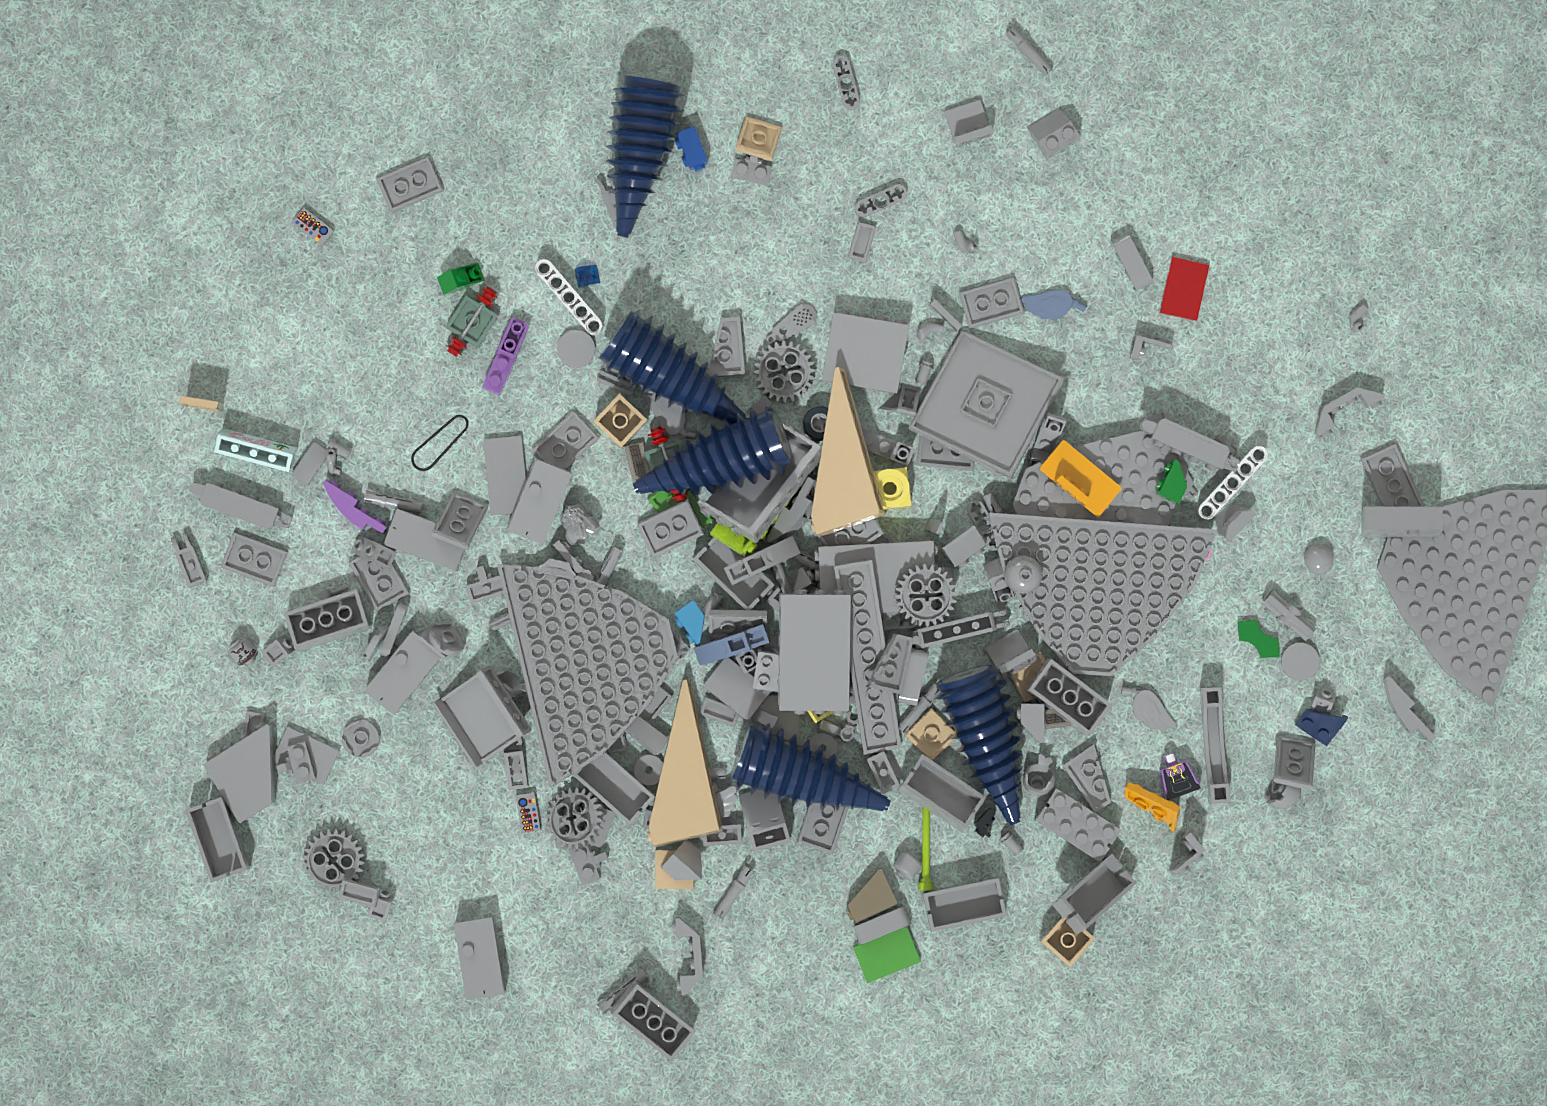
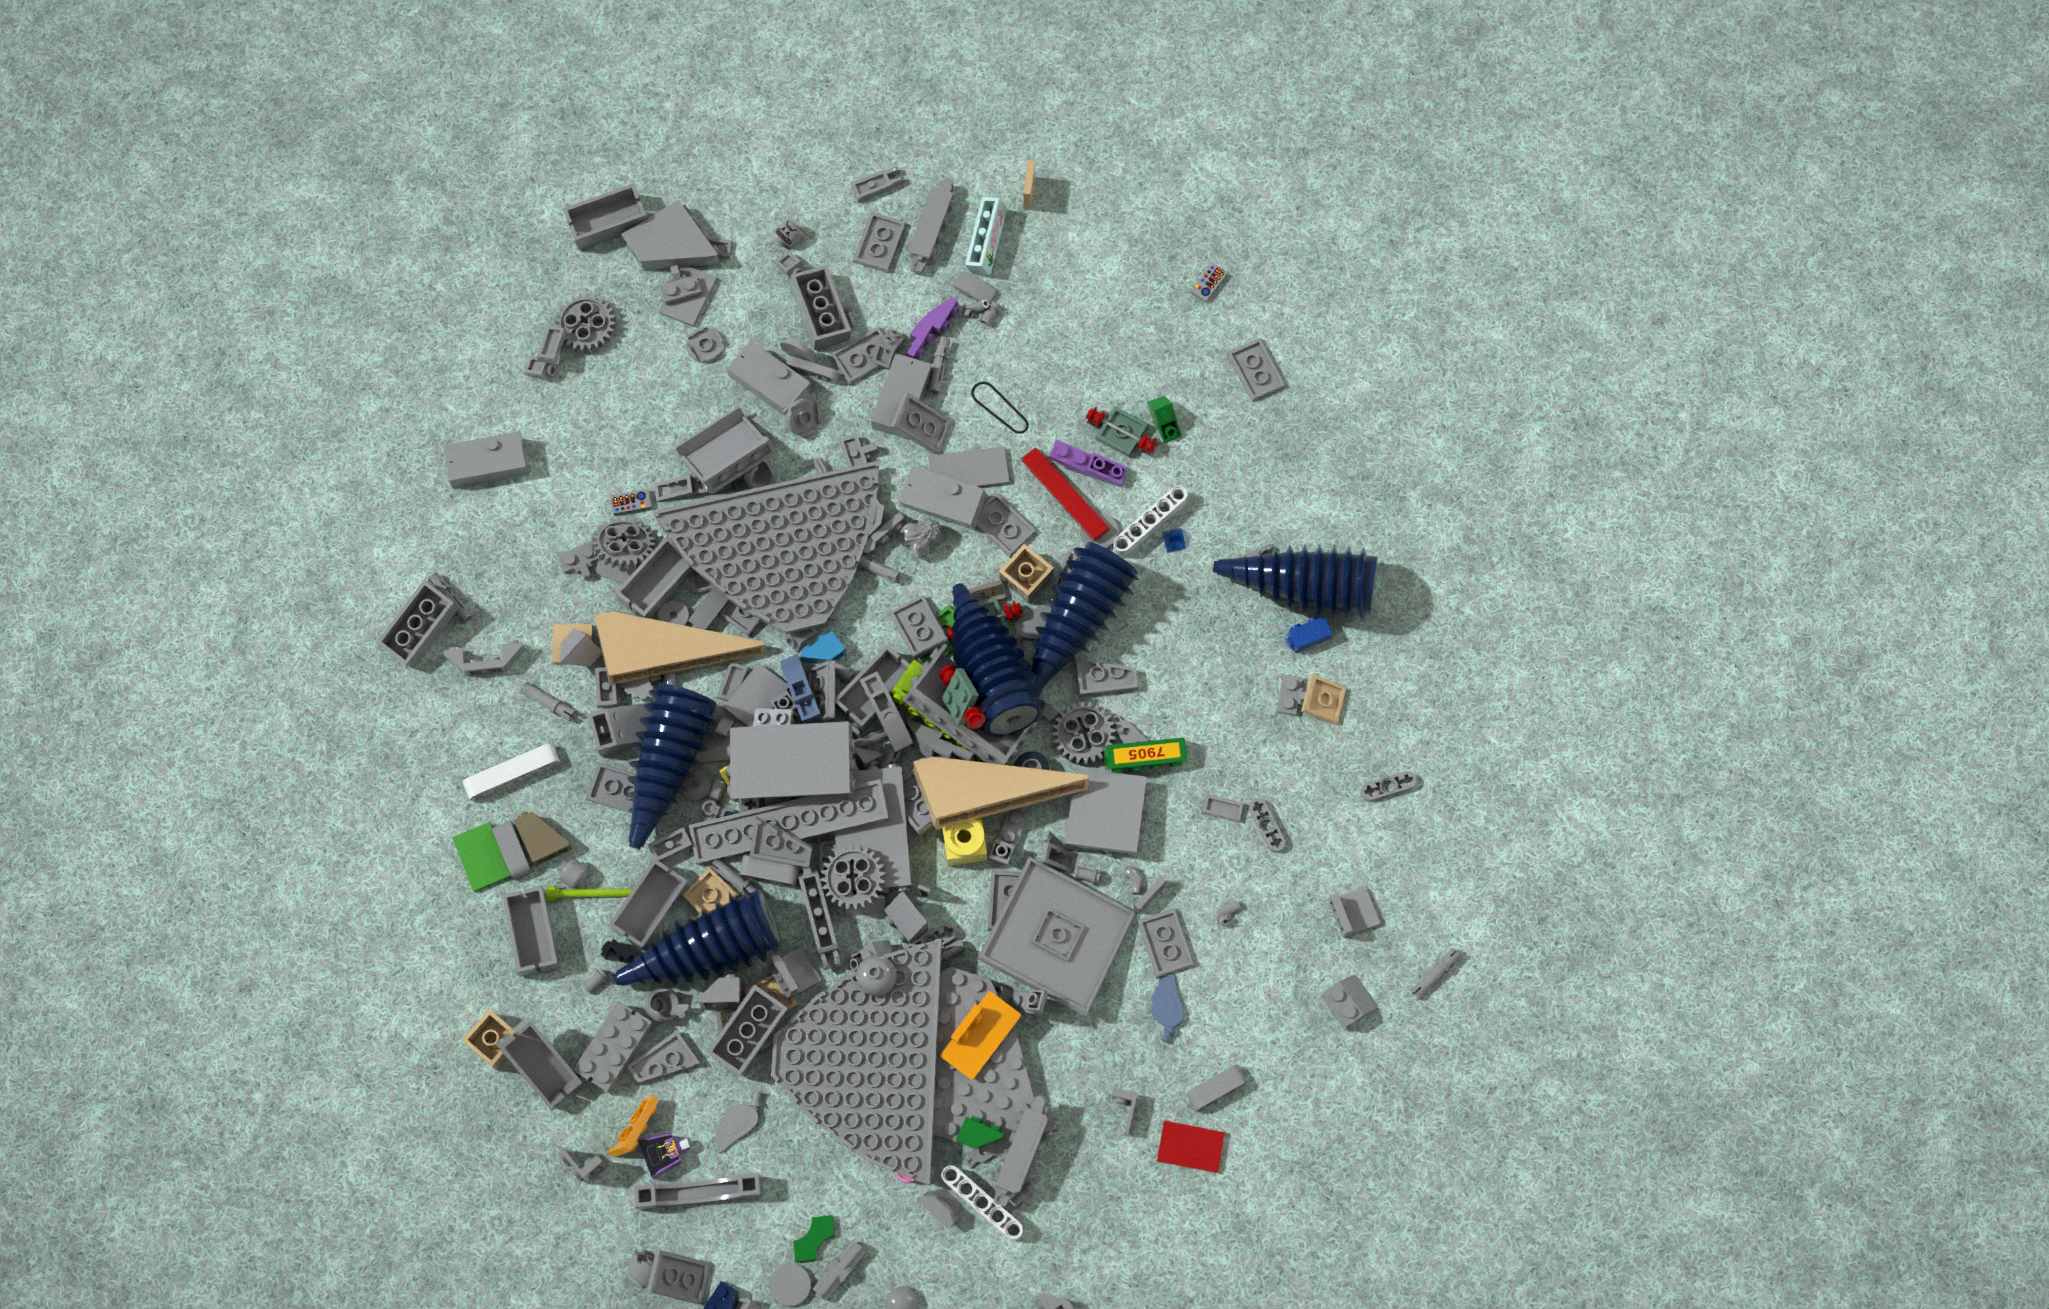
camera: 95 degrees right, 15 degrees down
none -> white beam [463,743,560,801]
none -> sand green plate [939,665,986,729]
none -> red tile [1021,447,1109,542]
none -> brick [1103,737,1187,773]

